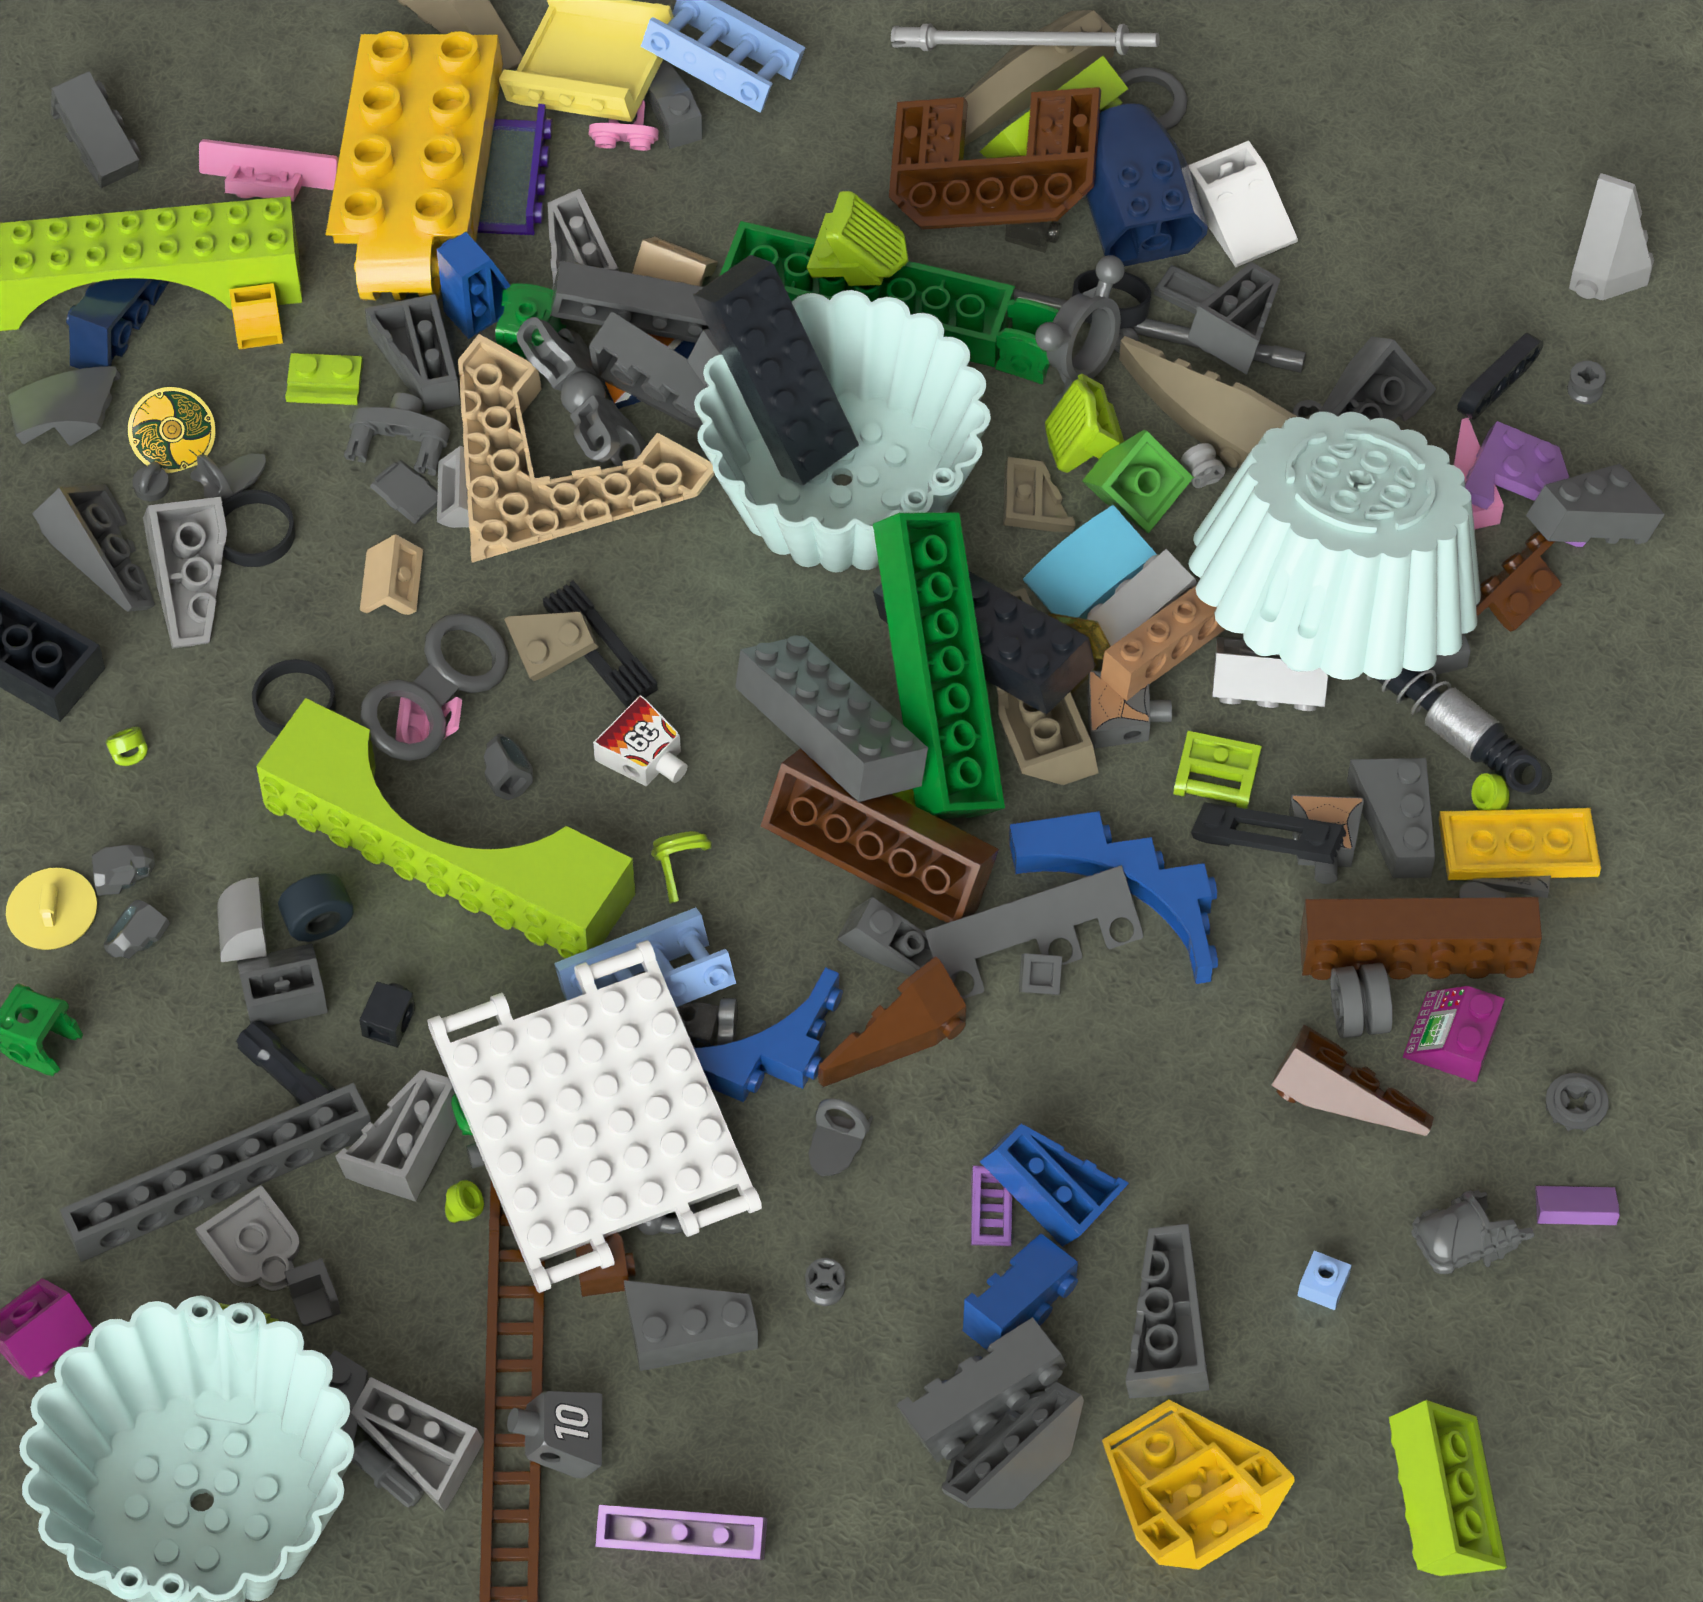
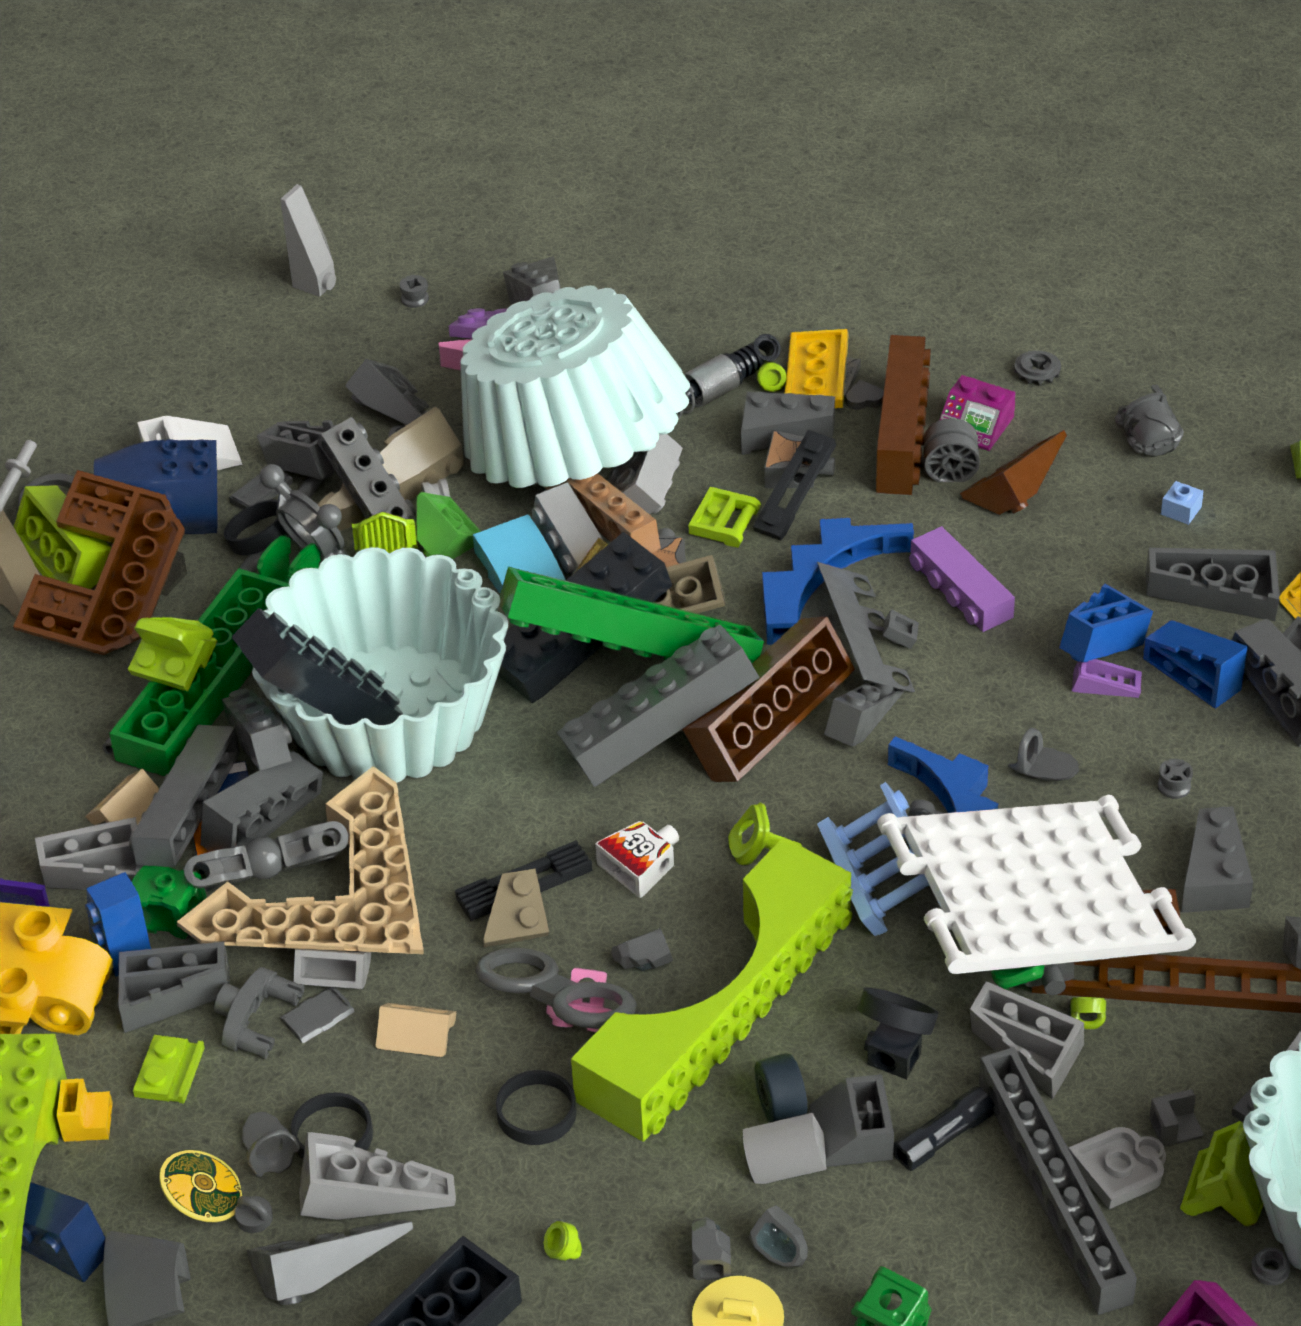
camera: 80 degrees left, 15 degrees down
reddish brown wedge [818,956,966,1087] -> none
black beam [1457,333,1543,420] -> none
medium lavender slope [1535,1186,1620,1225] -> none
none -> brick [317,417,417,521]
none -> black tyre [857,987,939,1035]
none -> medium lavender brick [909,526,1015,632]

